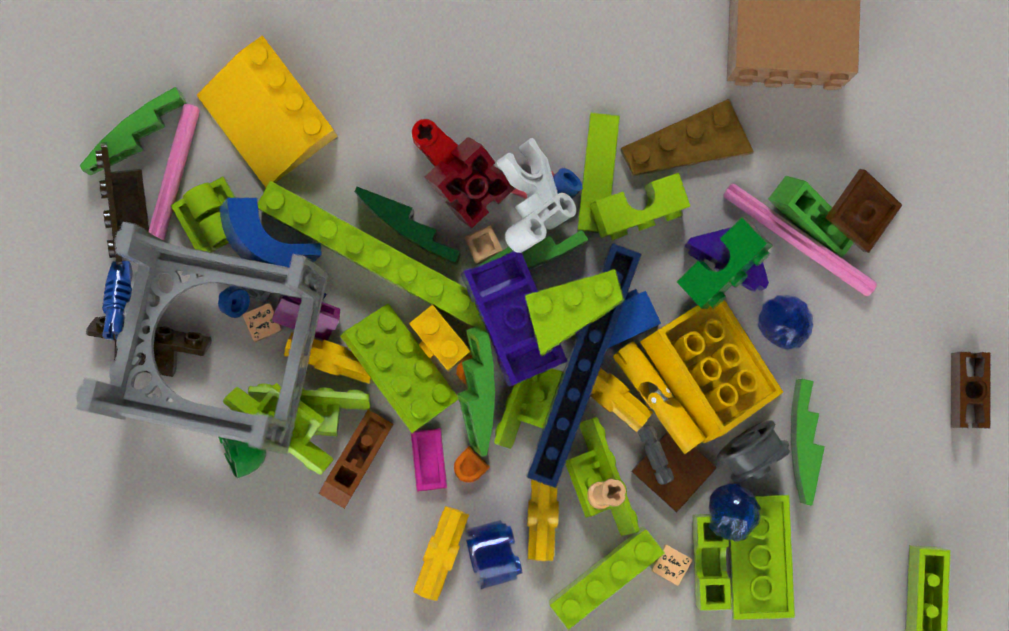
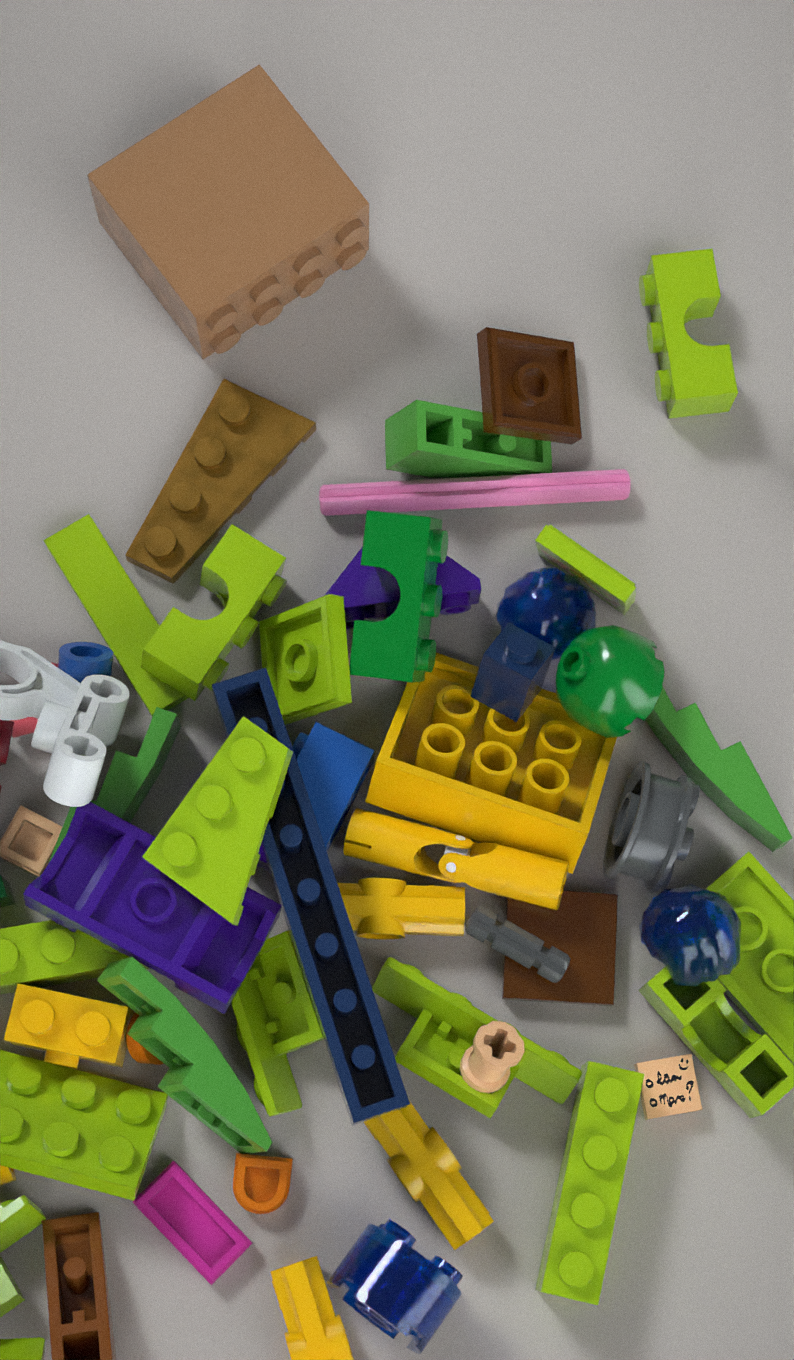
camera: 45 degrees left, 10 degrees down
none -> lime tile [259,594,352,725]
none -> dark blue brick [470,622,556,722]
none -> lime tile [535,524,636,615]
none -> green cylinder [555,625,665,738]
none -> lime arch [639,248,738,419]

